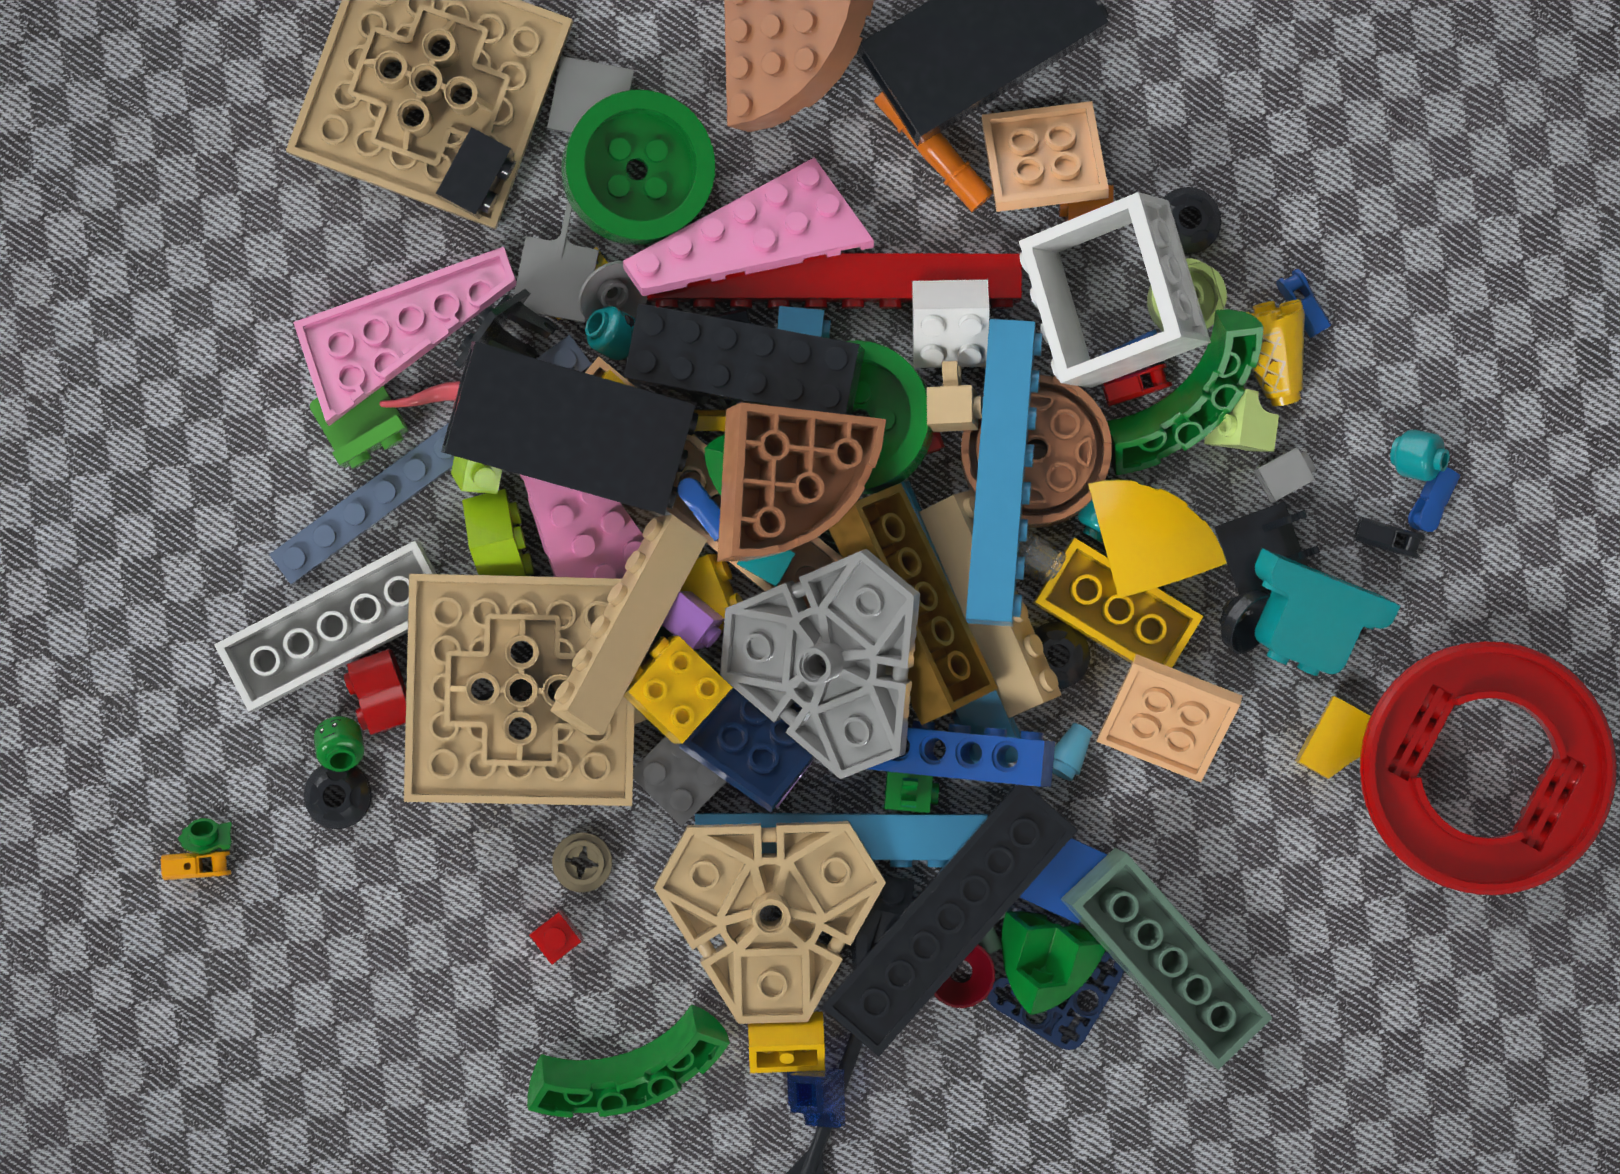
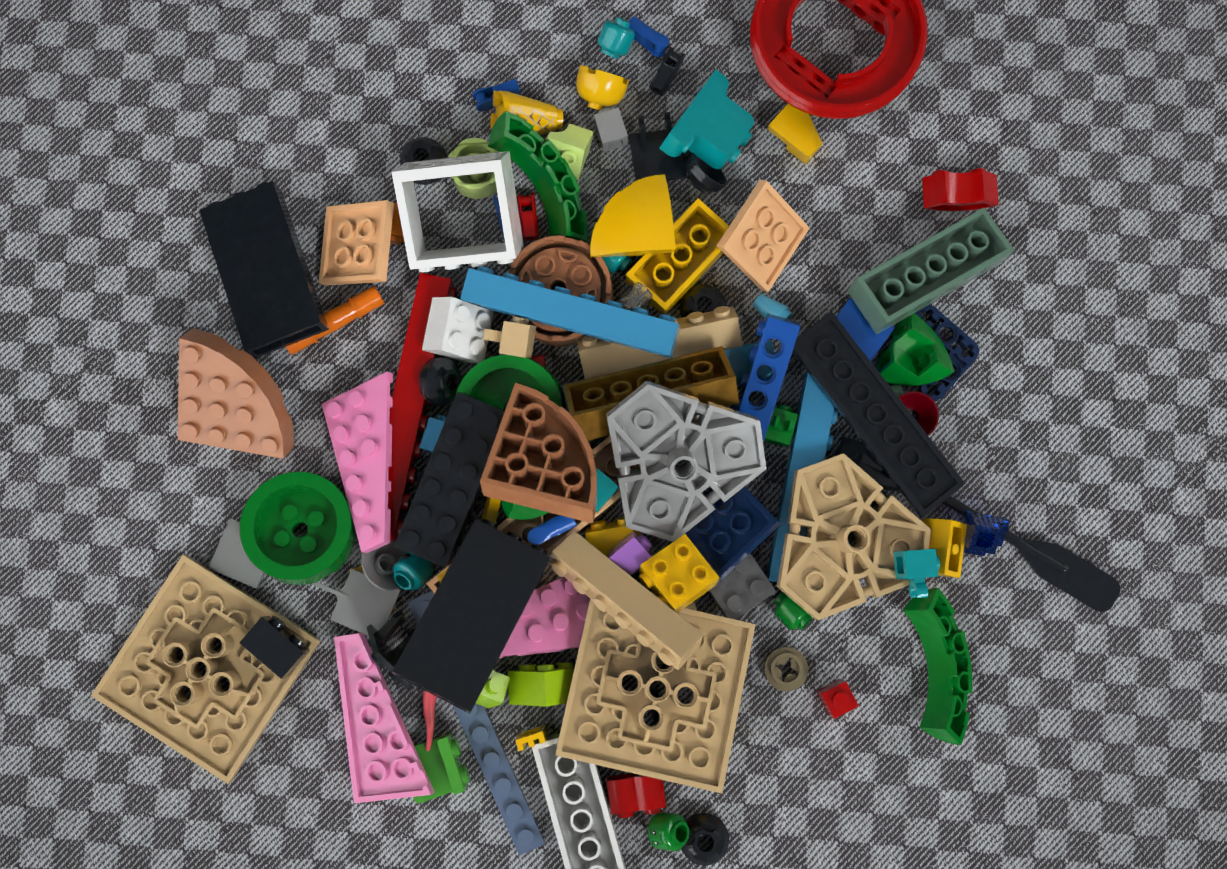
camera: 80 degrees left, 5 degrees down
none -> black piece [419,357,462,405]
none -> yellow tile [515,724,549,751]
none -> yellow cylinder [576,65,629,110]
none -> green head [774,592,813,630]
none -> teal brick [893,549,940,598]
none -> red brick [922,168,999,212]

